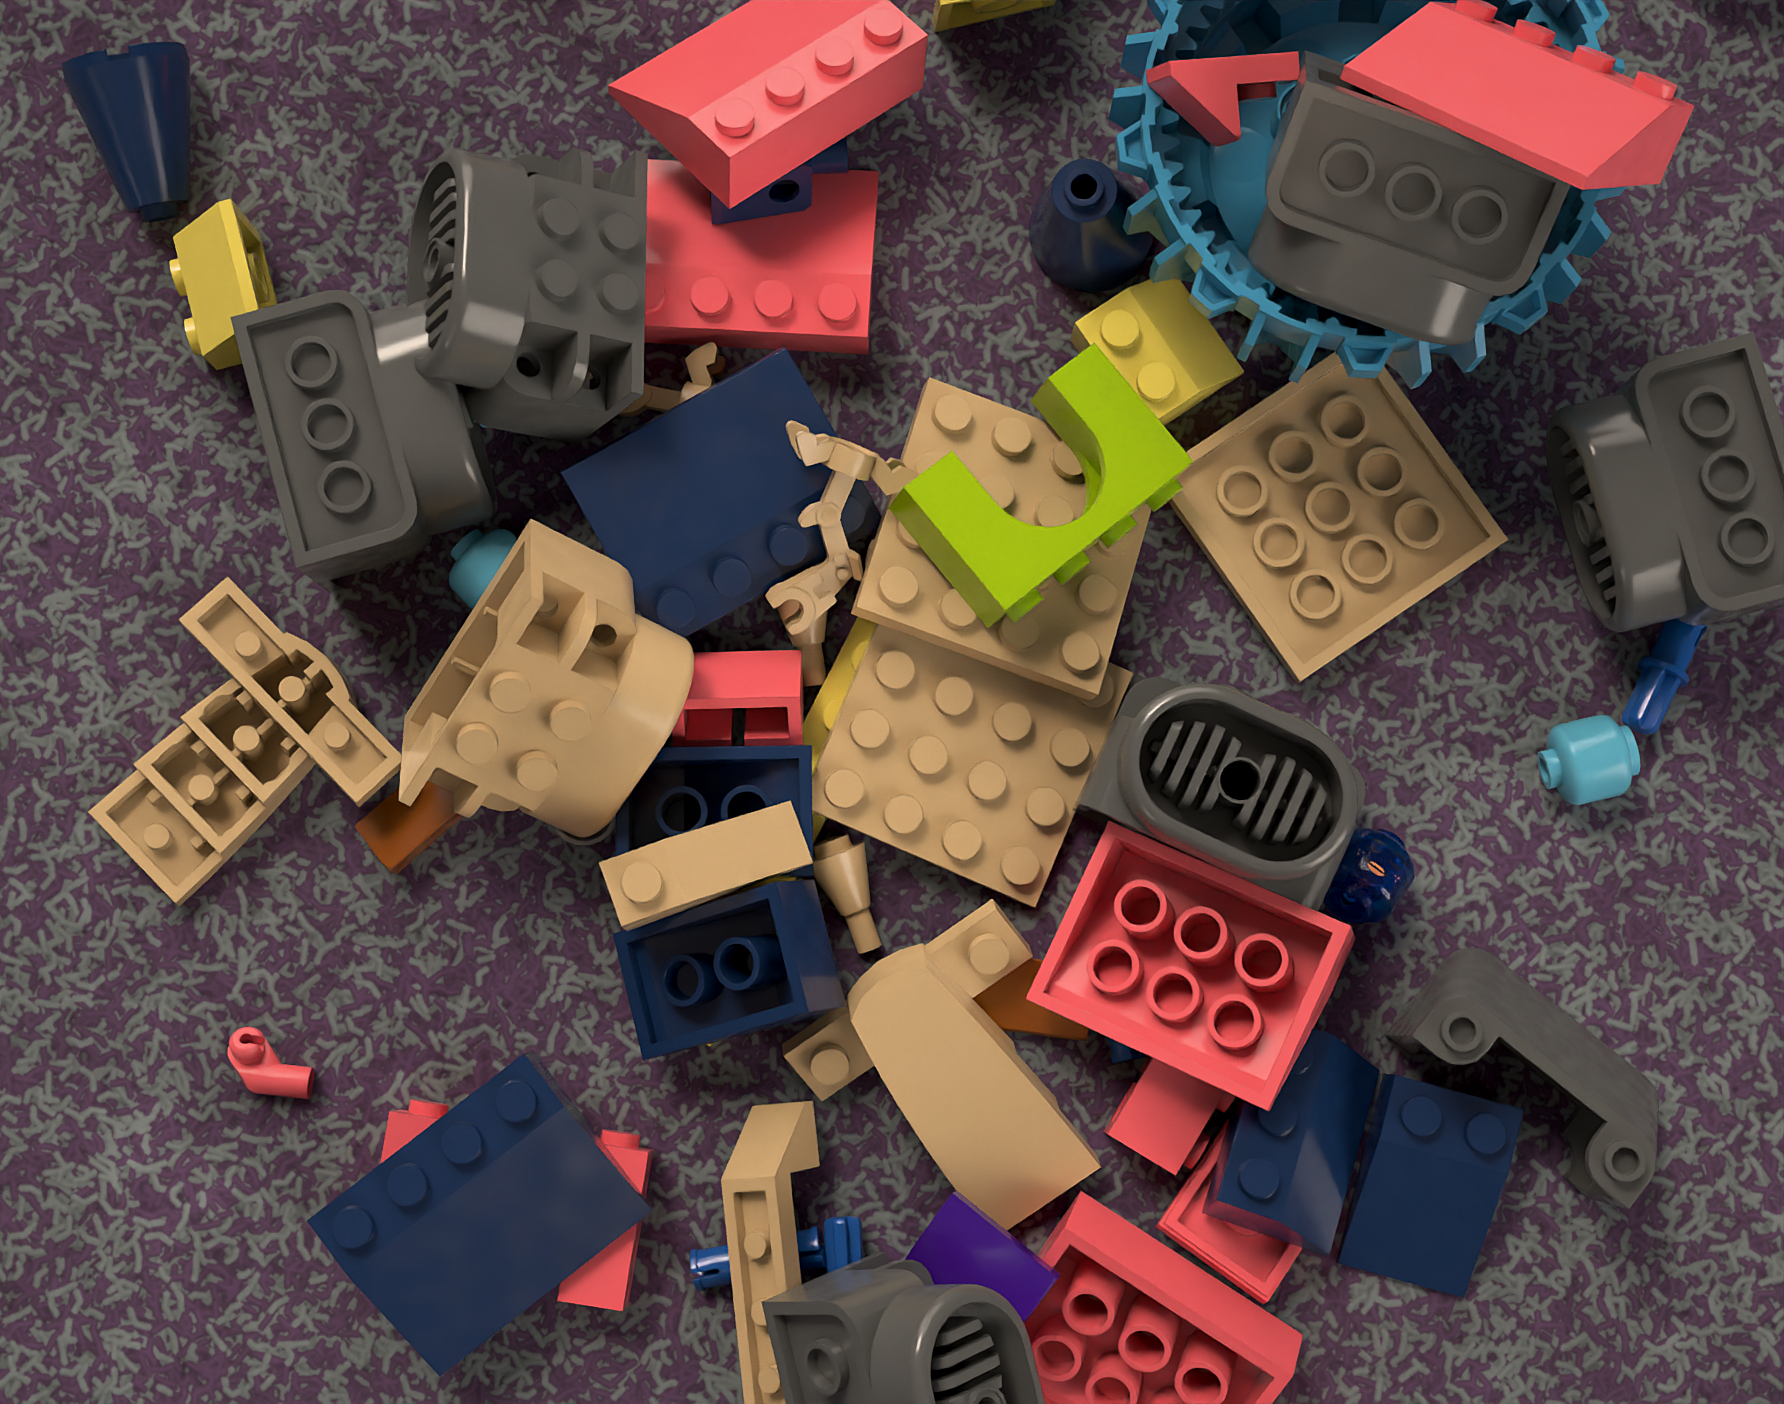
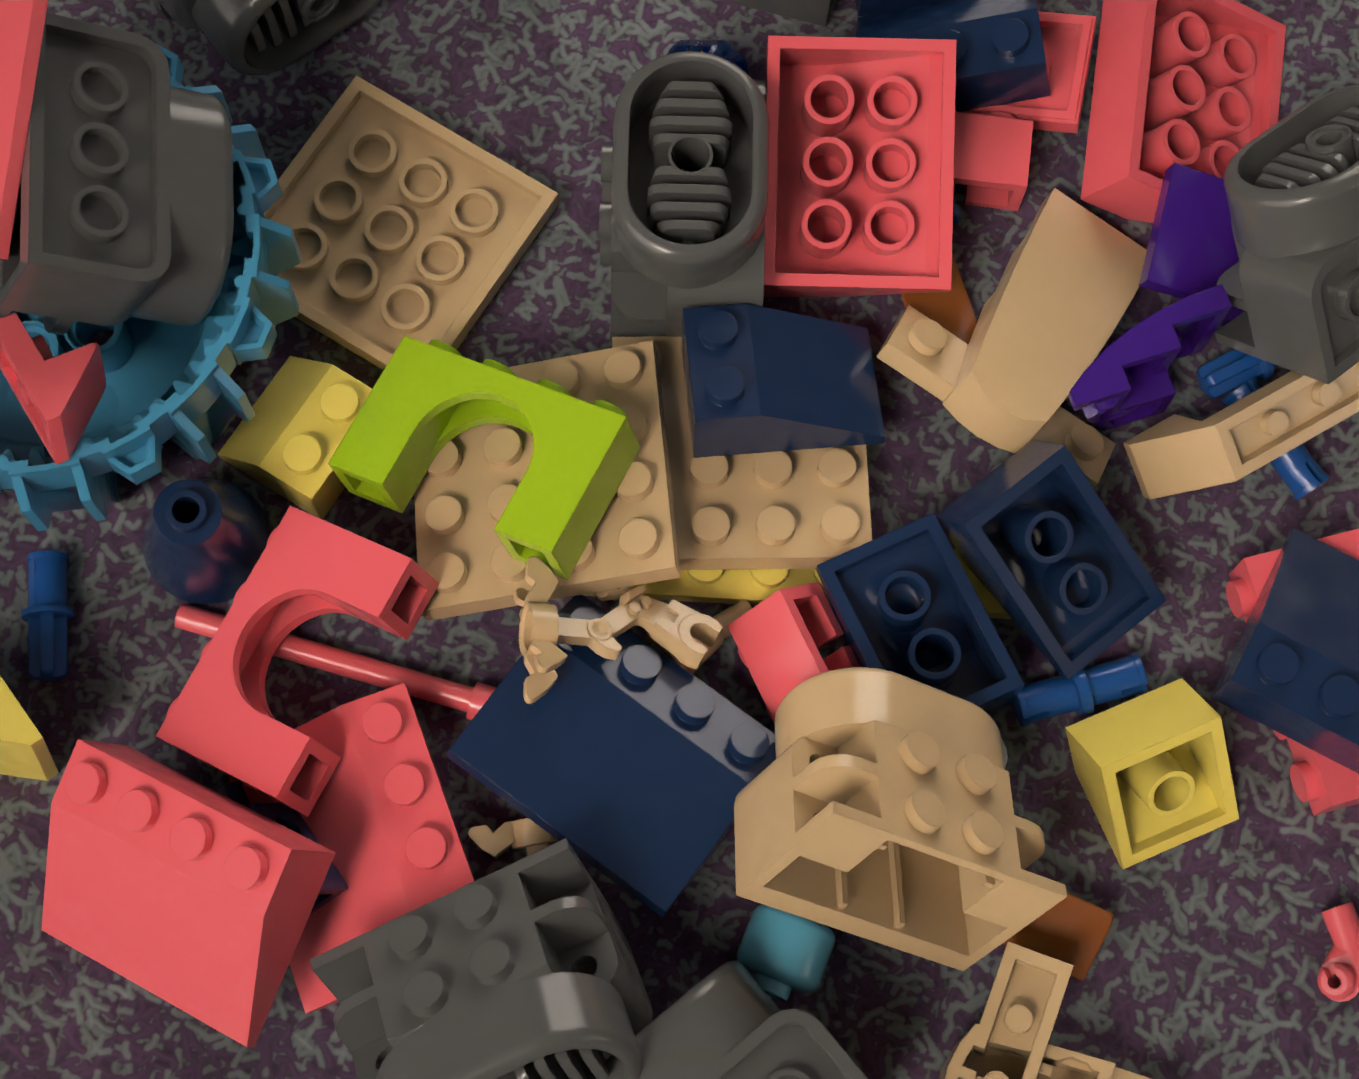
camera: 120 degrees left, 10 degrees down
tan slope [599,800,813,931] -> none
tan cone [813,833,882,954] -> none
none -> blue axle [21,550,75,681]
none -> coral arch [156,506,439,817]
none -> coral bar [174,603,497,720]
none -> dark blue slope [681,304,885,458]
none -> blue pin [1013,653,1148,727]
none -> light yellow slope [1065,678,1239,869]
none -> dark purple slope [1069,284,1232,431]

